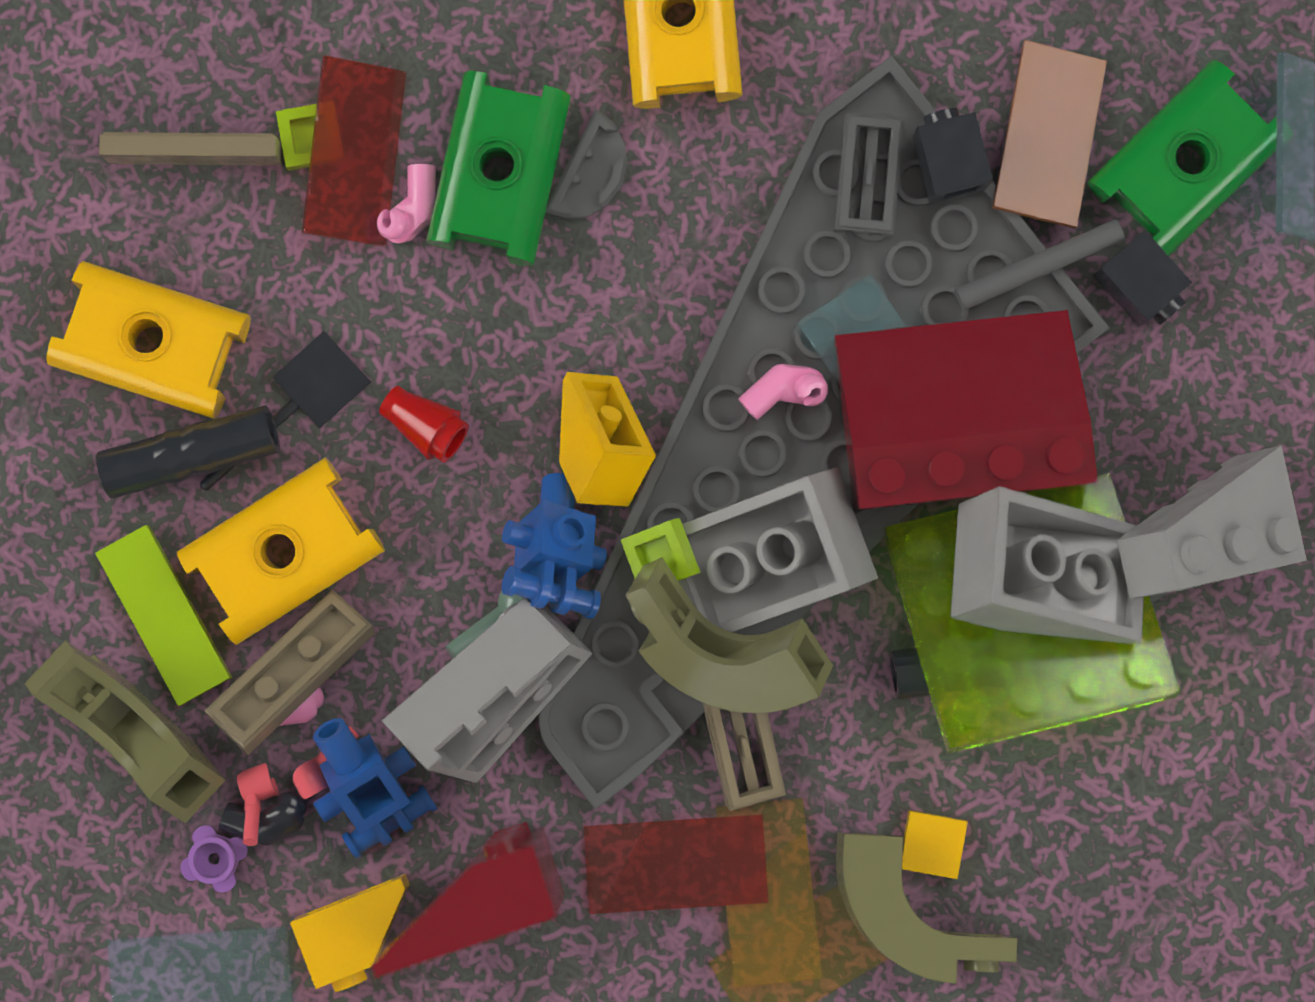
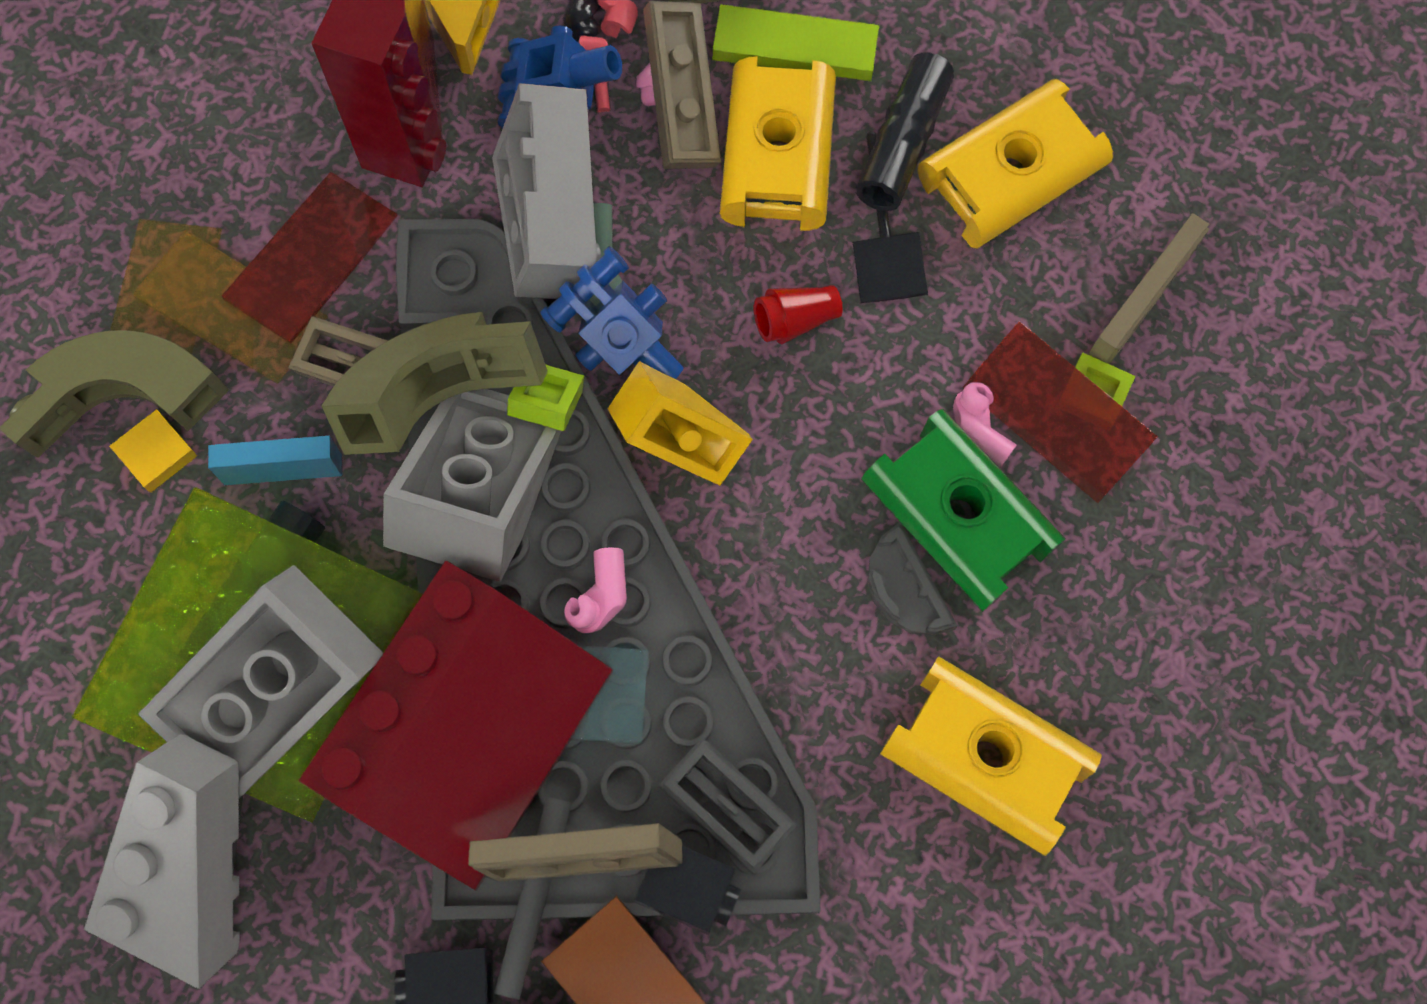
camera: 125 degrees right, 15 degrees down
none -> dark azure tile [208,435,342,485]
none -> dark tan tile [469,824,682,882]

